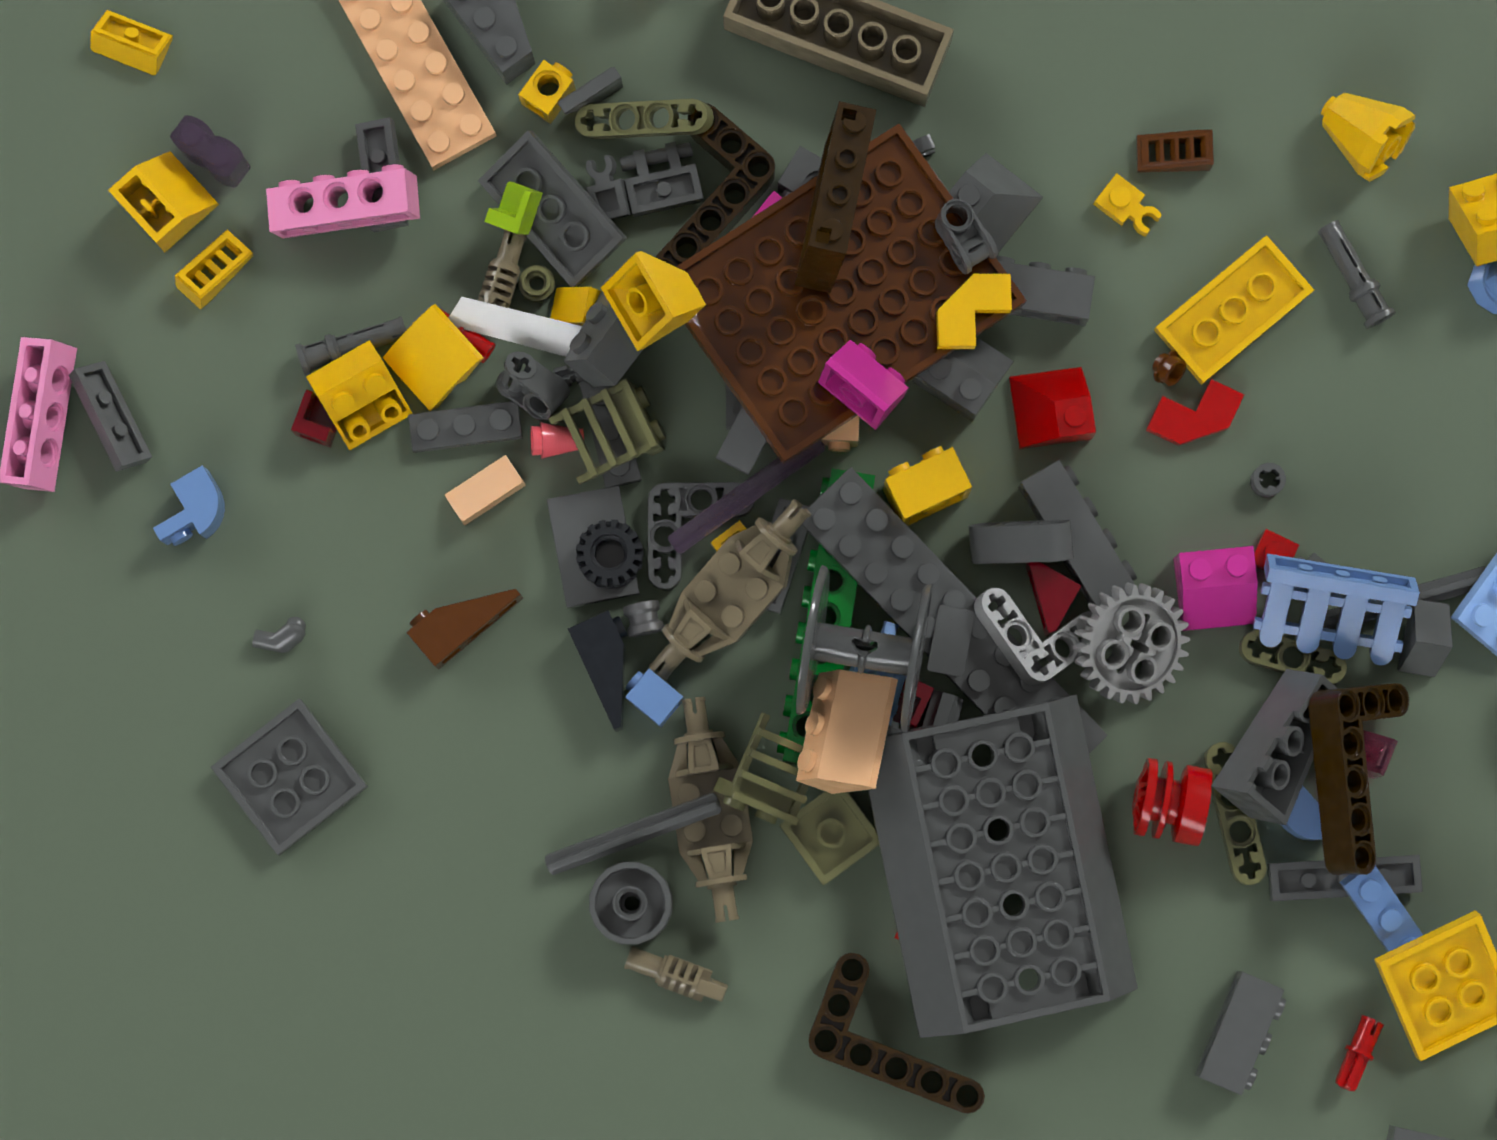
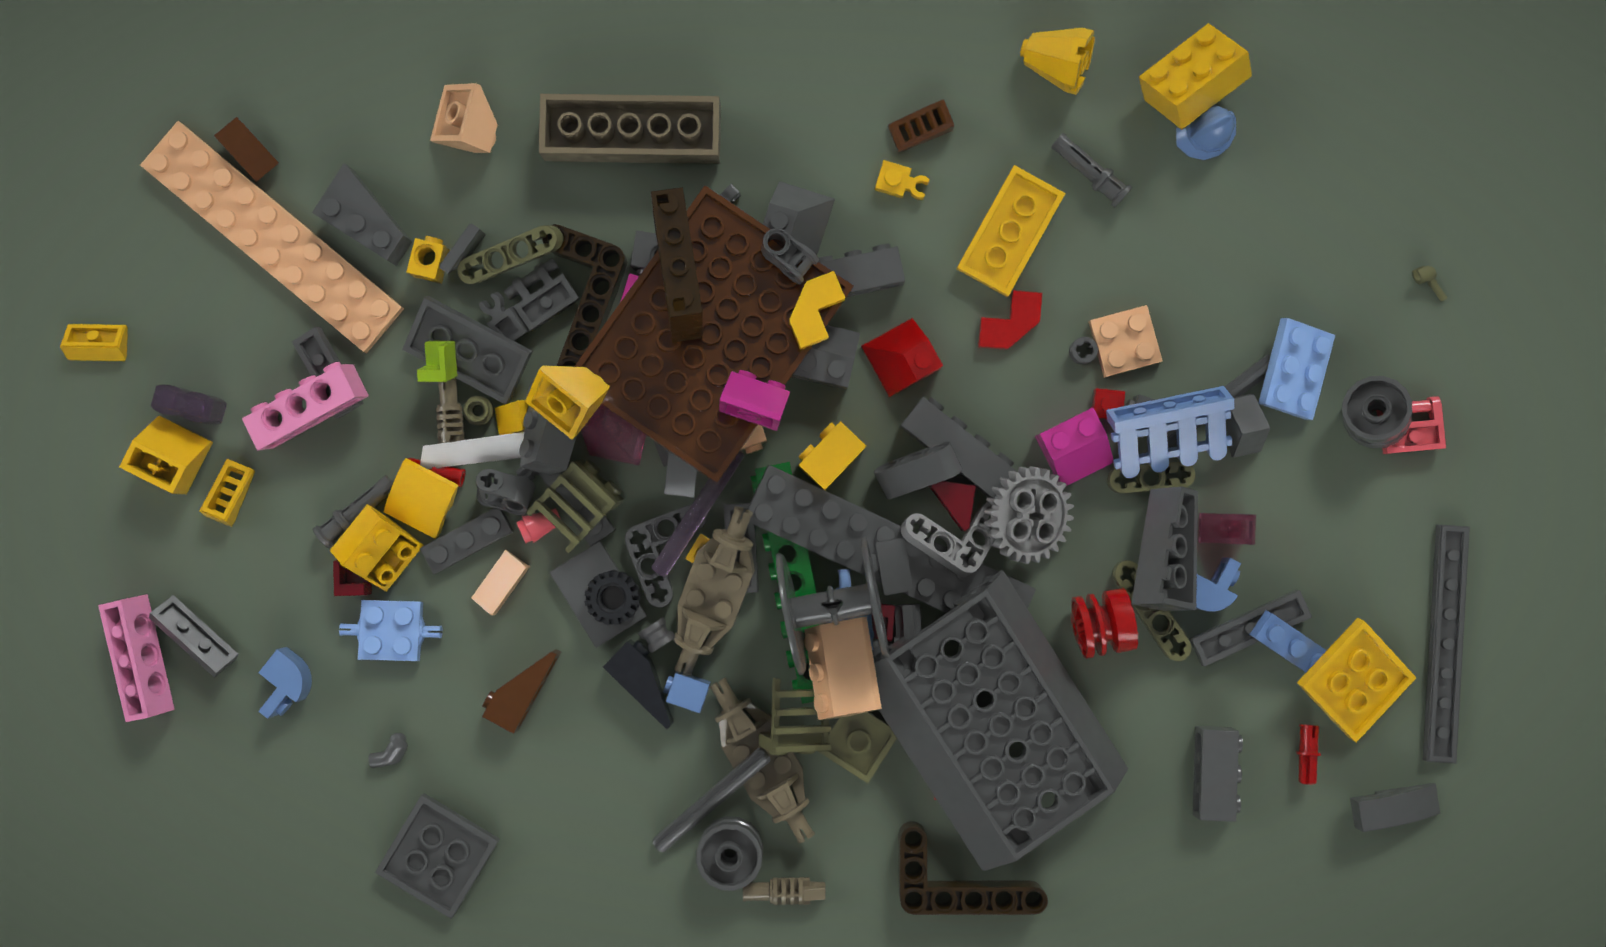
camera: 25 degrees left, 5 degrees up
reddish brown plate [1152,351,1186,386] -> none
dark brown beam [1309,683,1409,875] -> none
none -> light blue plate [339,600,443,661]
none -> clear pink slope [581,405,646,466]
none -> light nougat plate [1088,305,1163,378]

